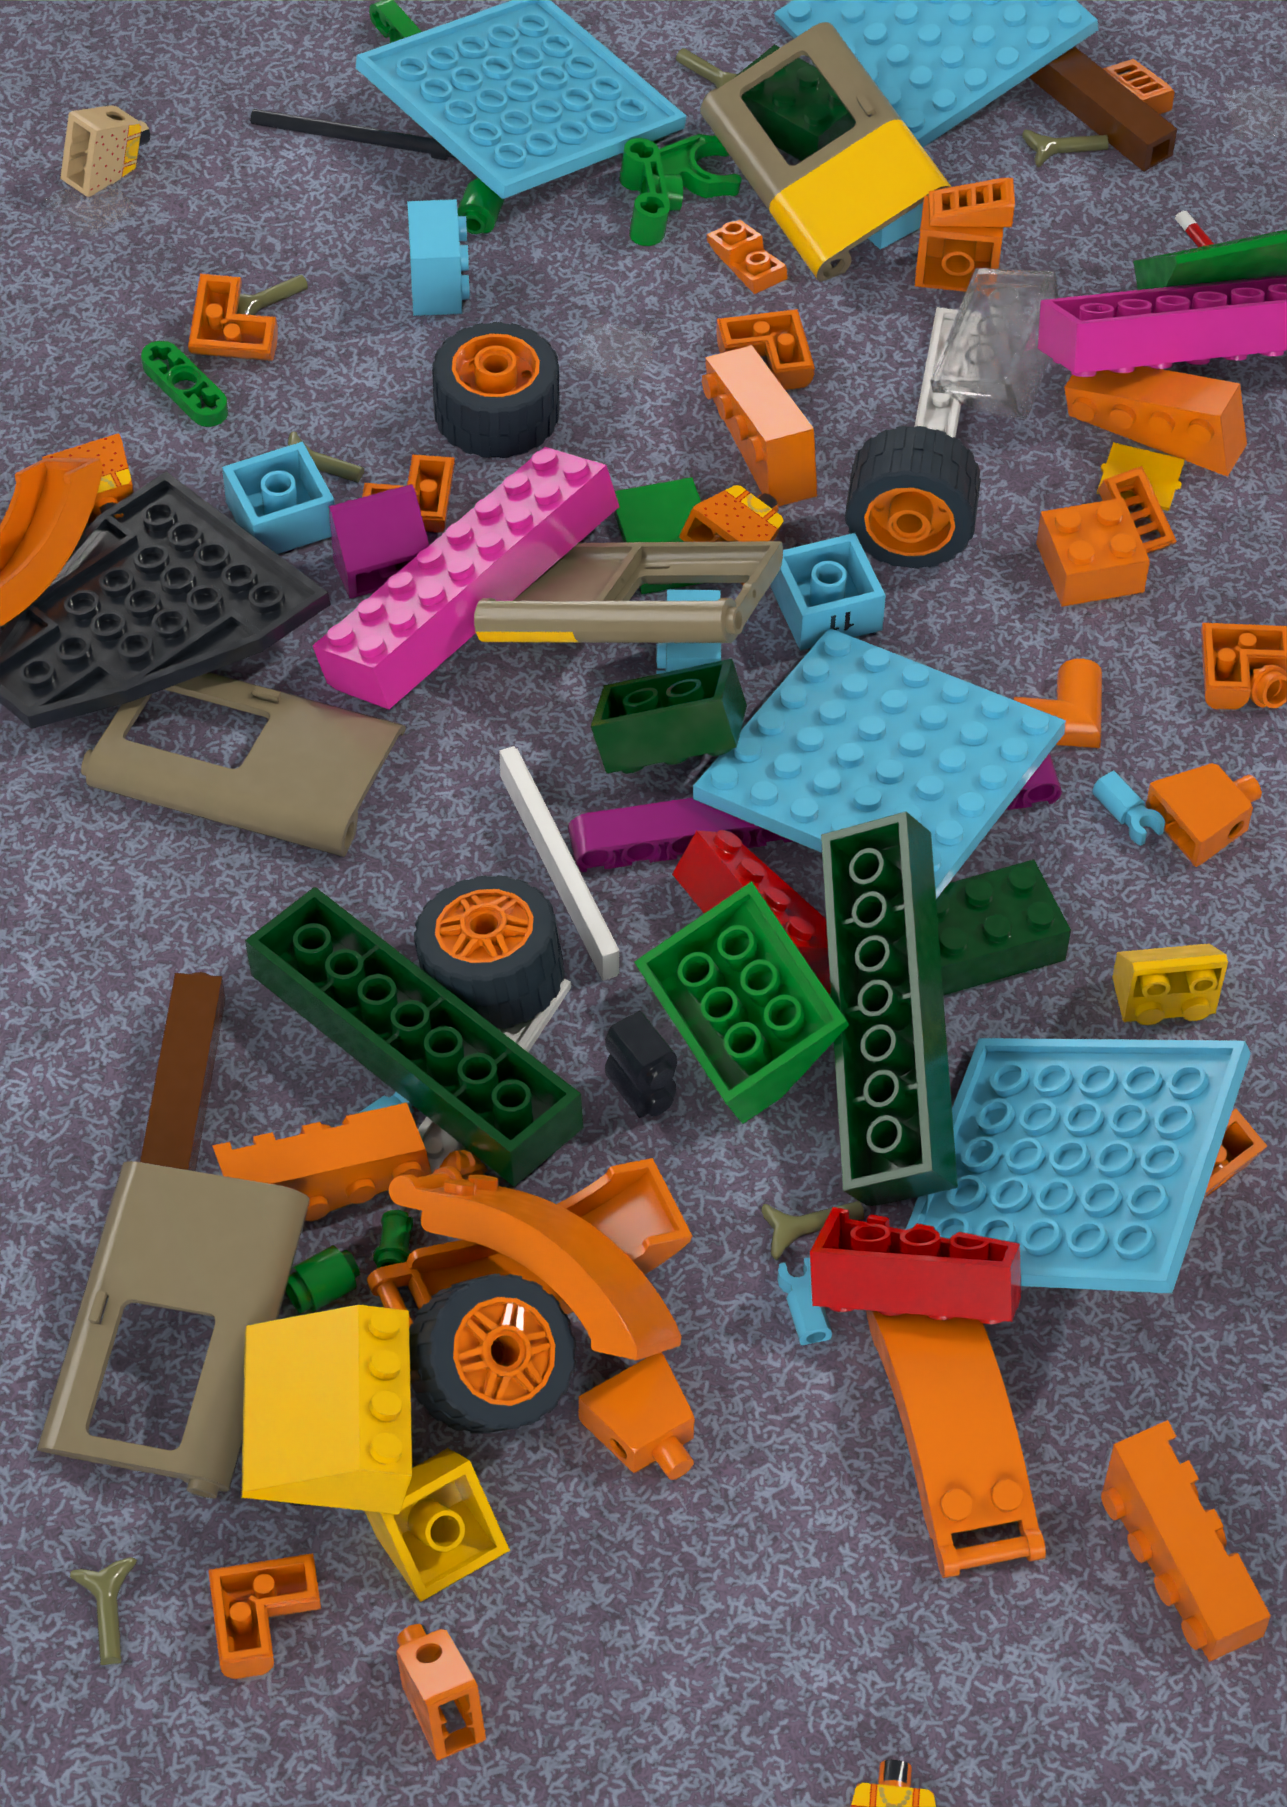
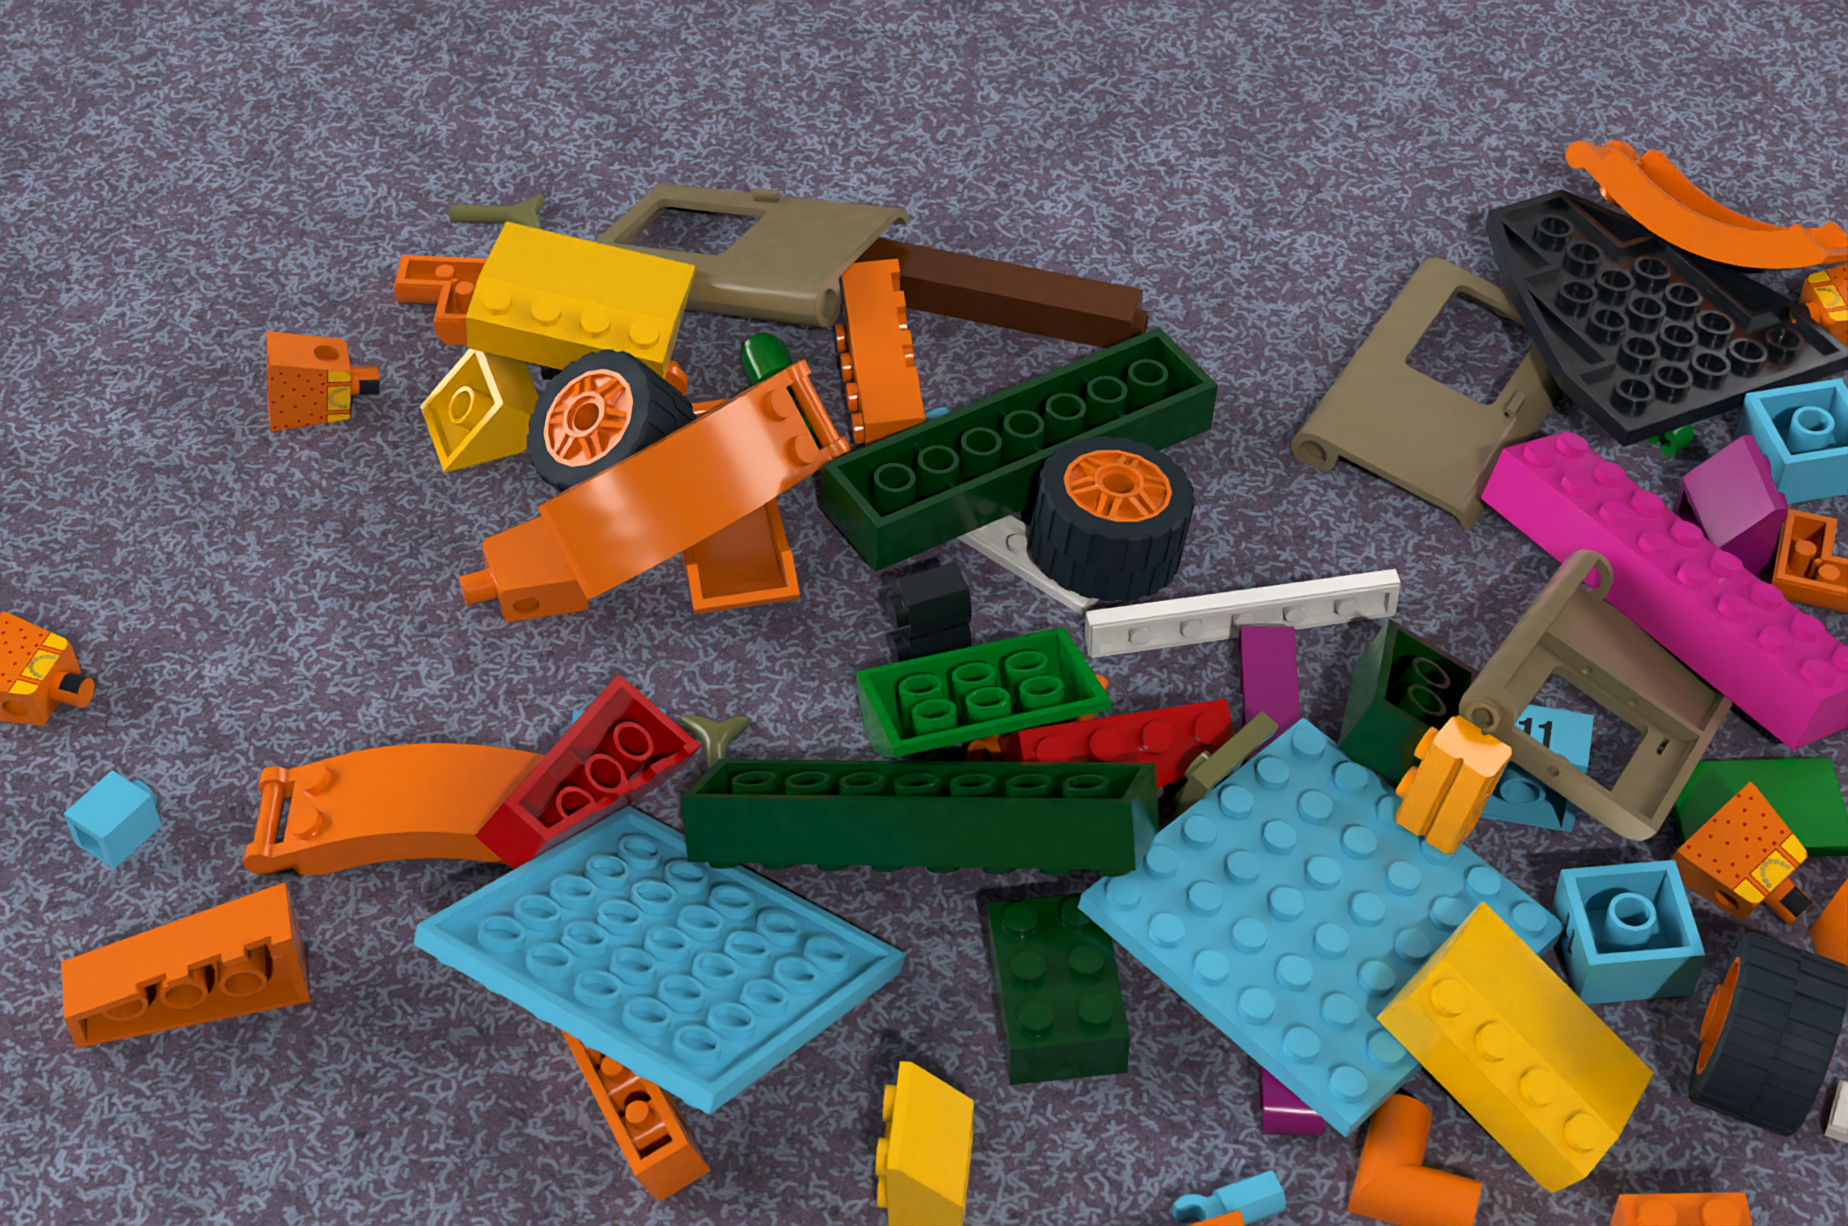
camera: 105 degrees right, 5 degrees down
none -> medium azure brick [63,770,162,869]
none -> olive wing [1170,711,1279,823]
none -> yellow slope [1376,901,1654,1194]
none -> light orange brick [1395,715,1513,855]

